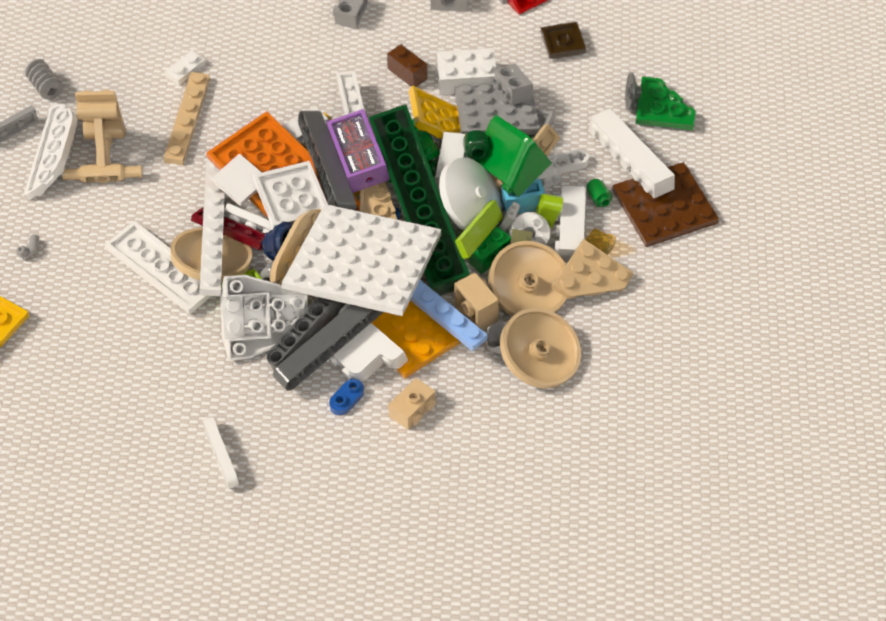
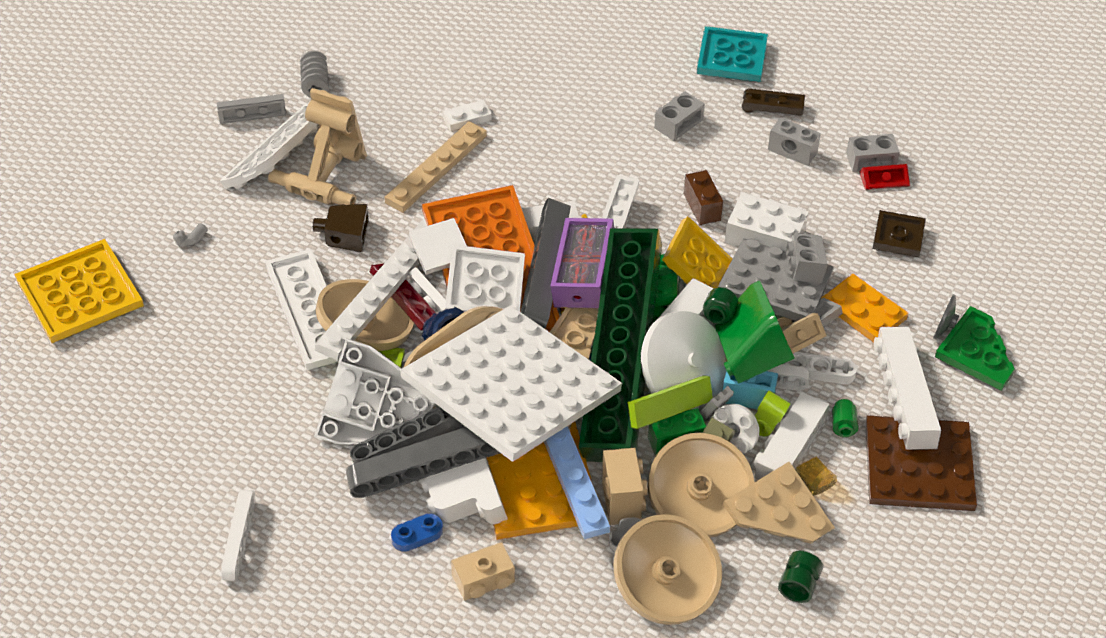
camera: 25 degrees right, 5 degrees down
none -> dark brown torso [312,204,369,252]
none -> dark green wheel [778,550,824,603]
none -> light orange plate [821,274,908,343]

